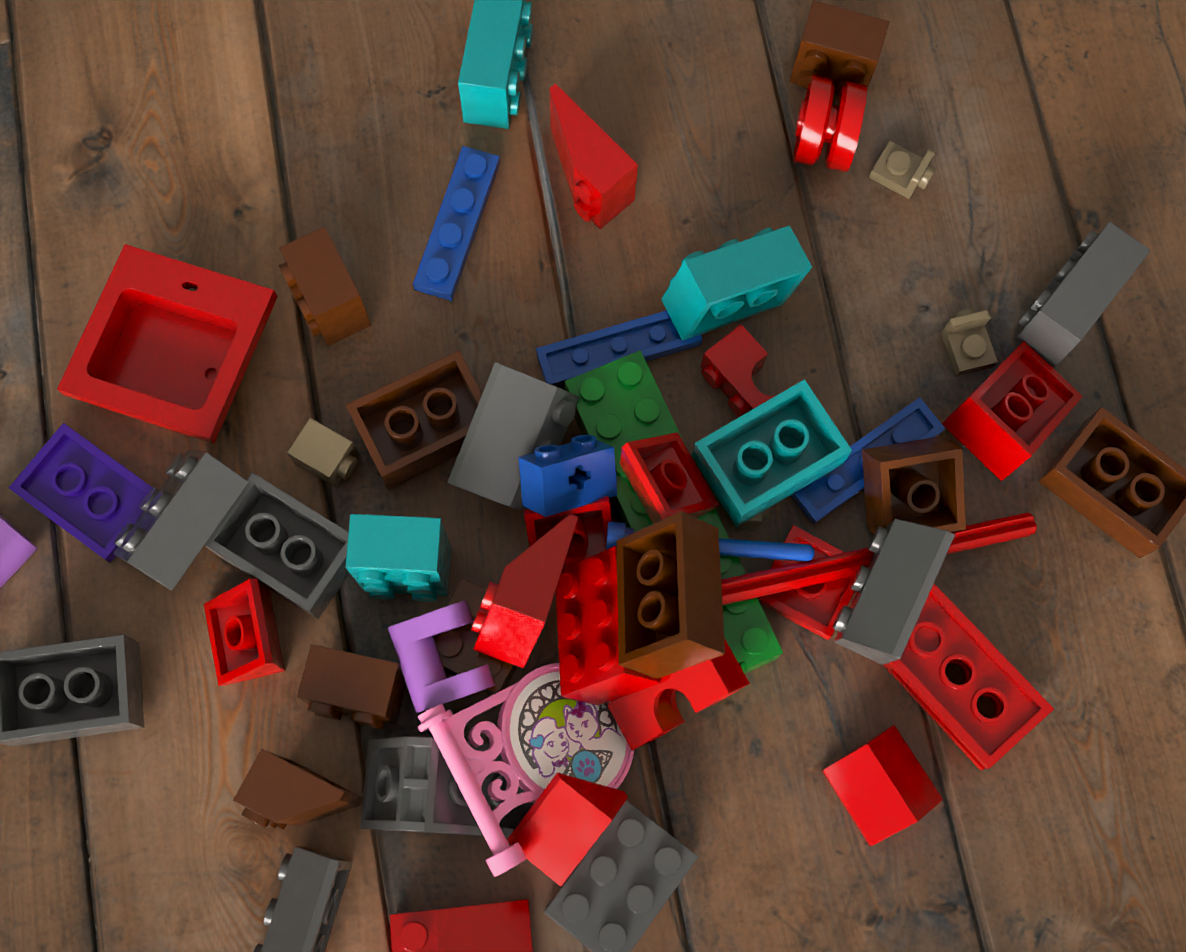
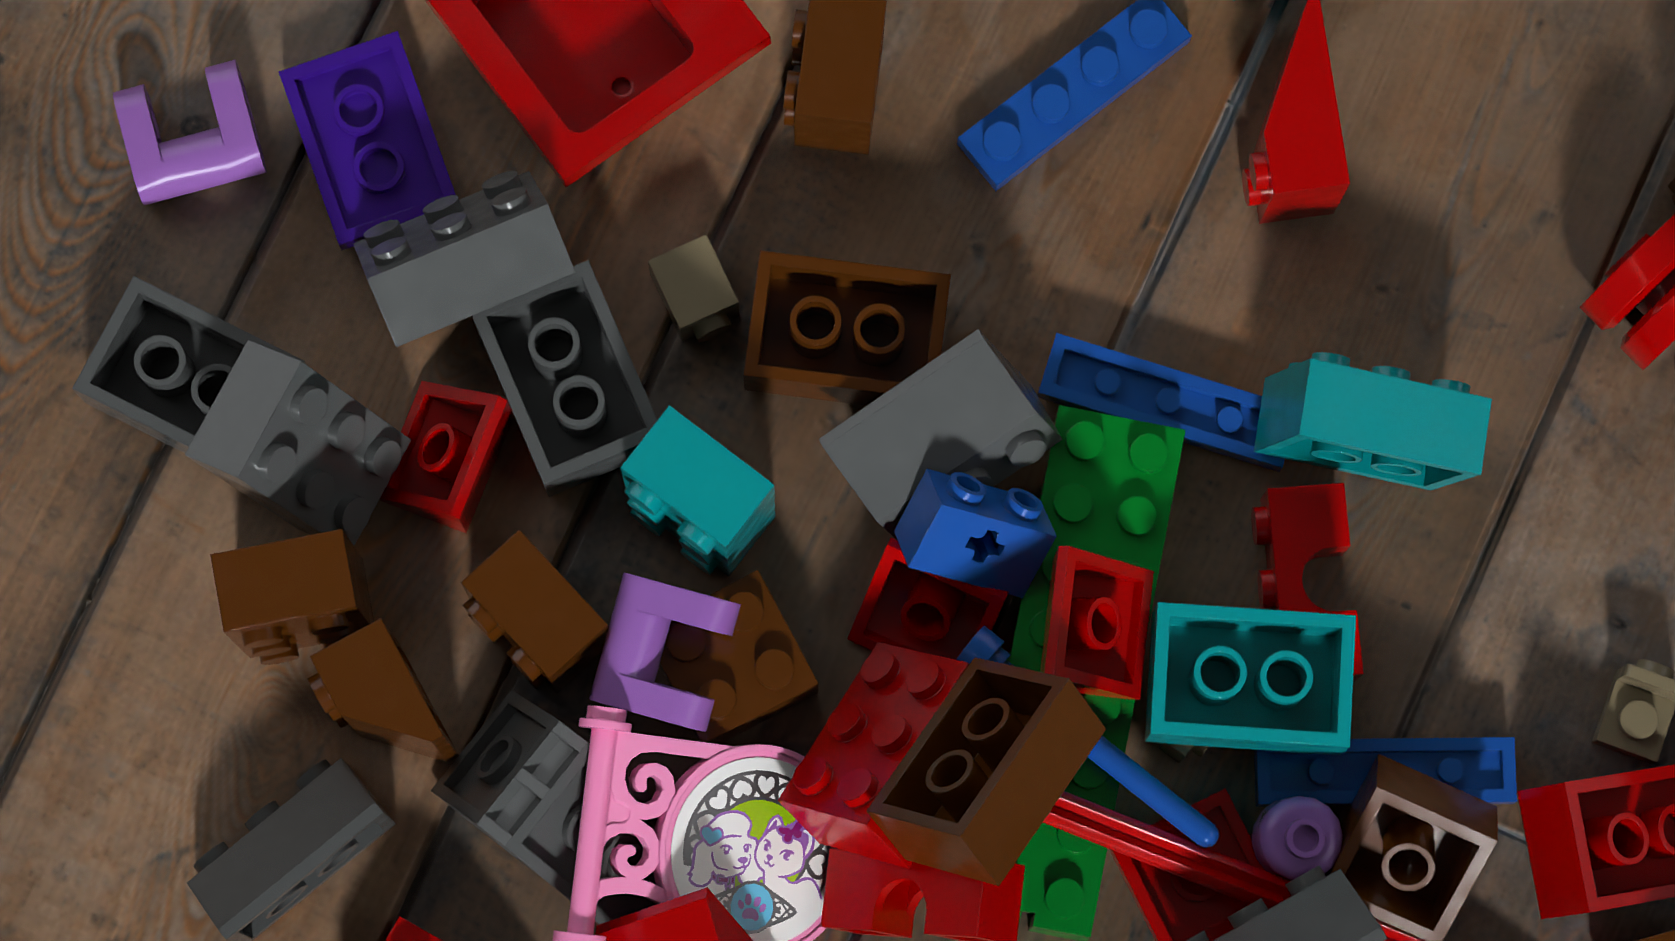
camera: 35 degrees right, 5 degrees up
red slope [471,514,578,668] -> none
none -> dark grey brick [185,340,411,545]
none -> reddish brown brick [210,529,374,665]
none -> medium lavender head [1251,796,1343,881]

